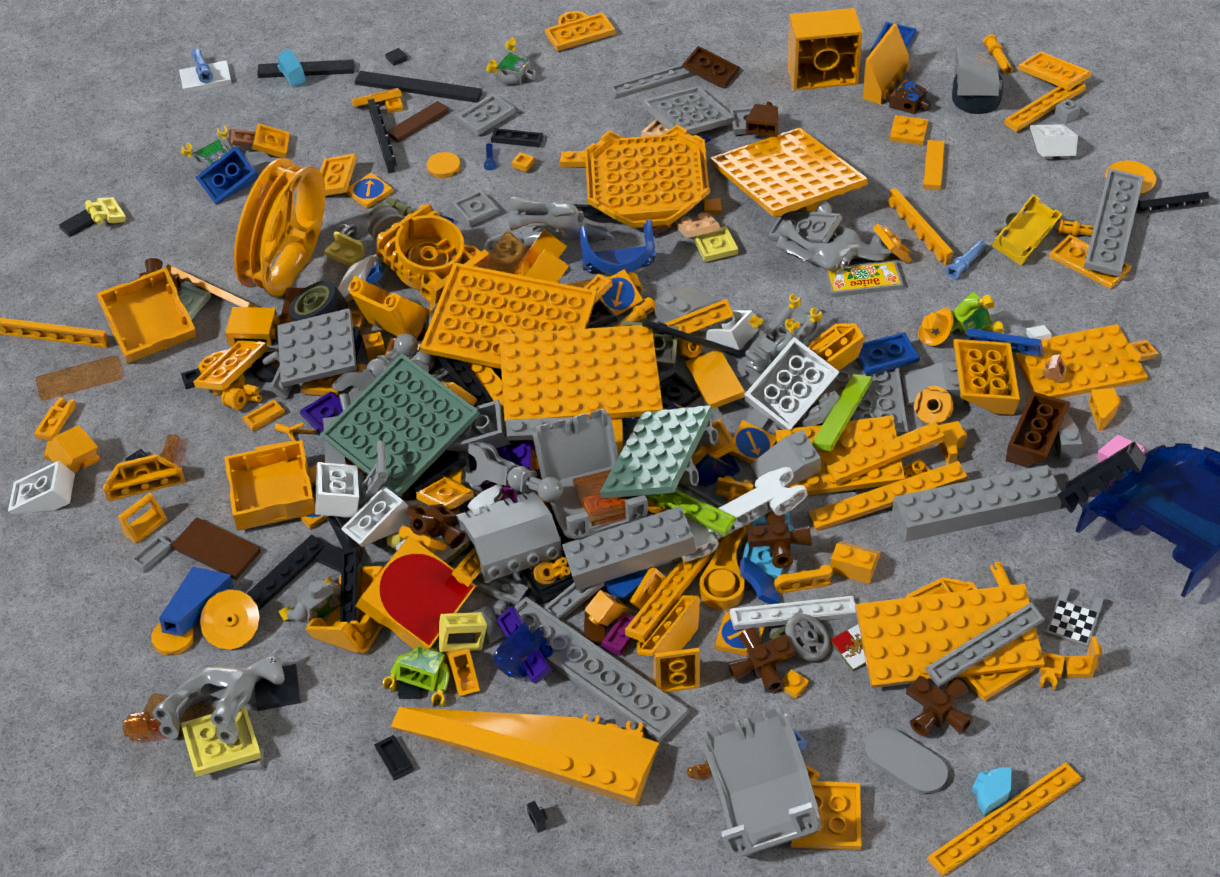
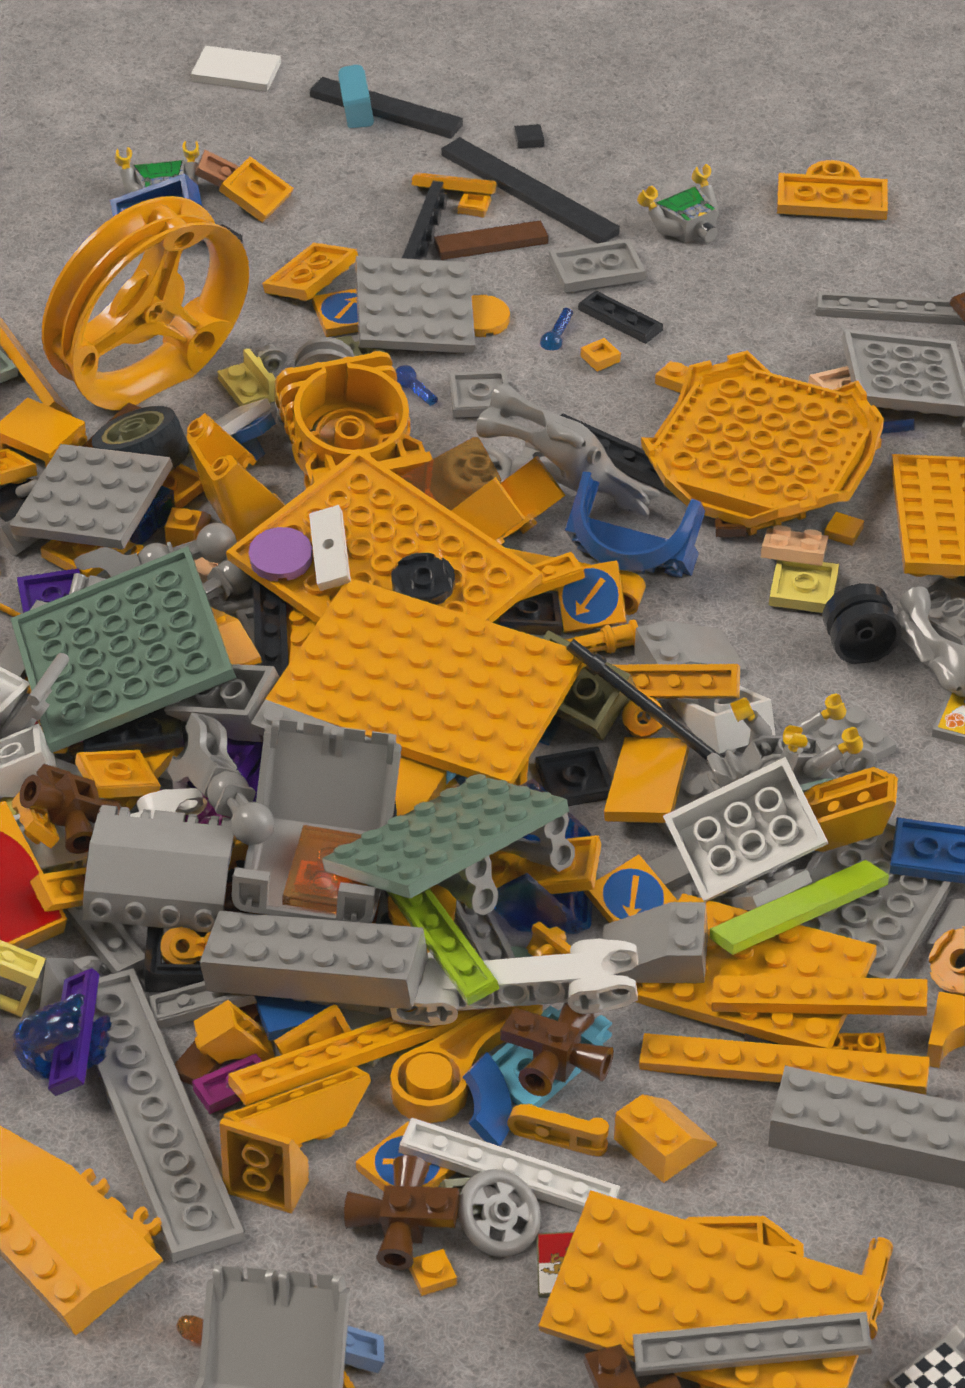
camera: 25 degrees right, 5 degrees down
medium blue pin [191,49,213,83] -> none
none -> medium lavender tile [248,527,312,581]
none -> white tile [309,505,351,591]
none -> light grey plate [355,256,475,353]
none -> black tile [391,552,455,605]
none -> black wheel [822,583,902,664]

